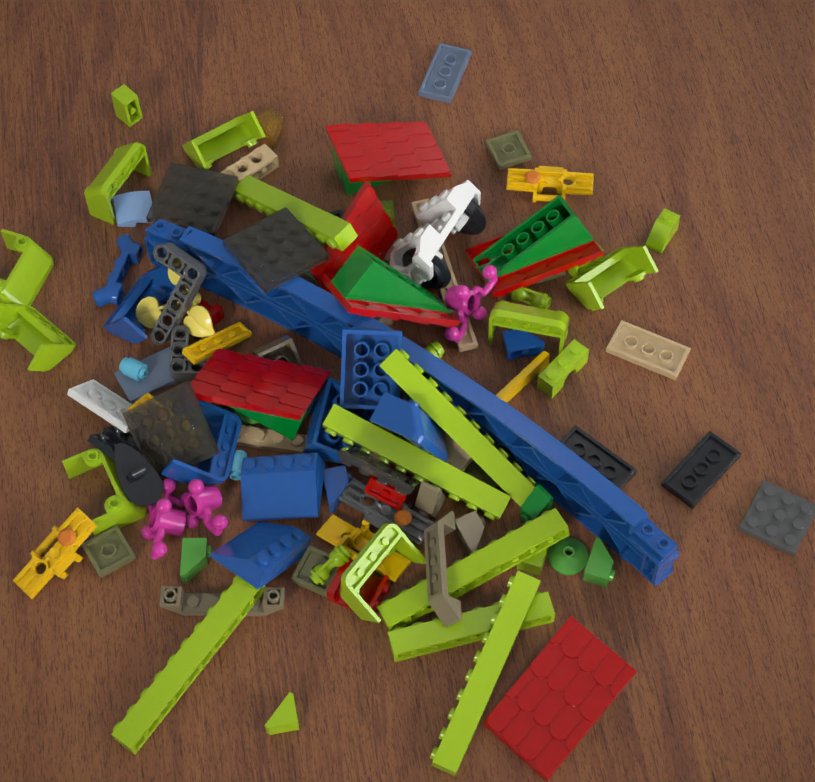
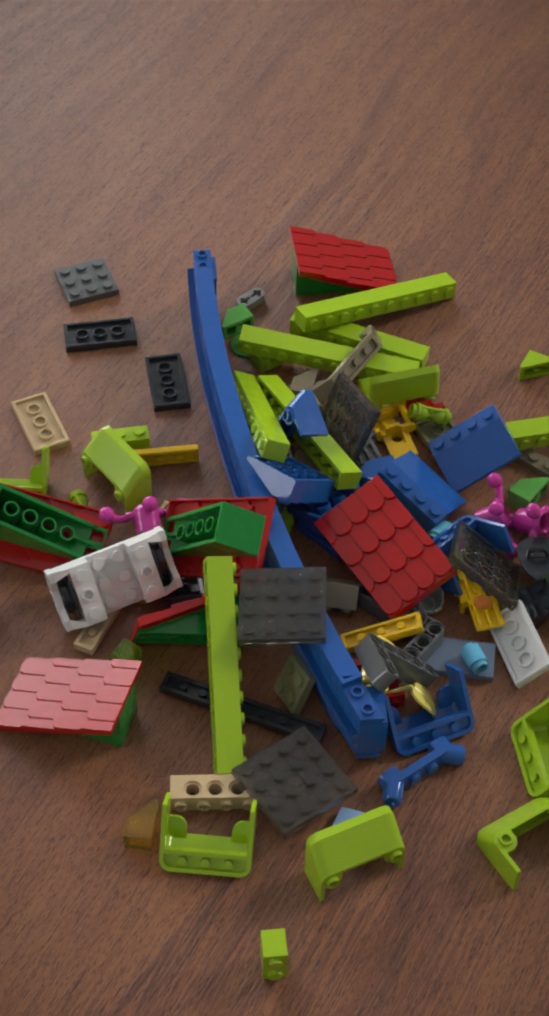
camera: 145 degrees left, 10 degrees down
green slope [520,484,553,523] -> none
none -> light grey beam [236,288,265,311]

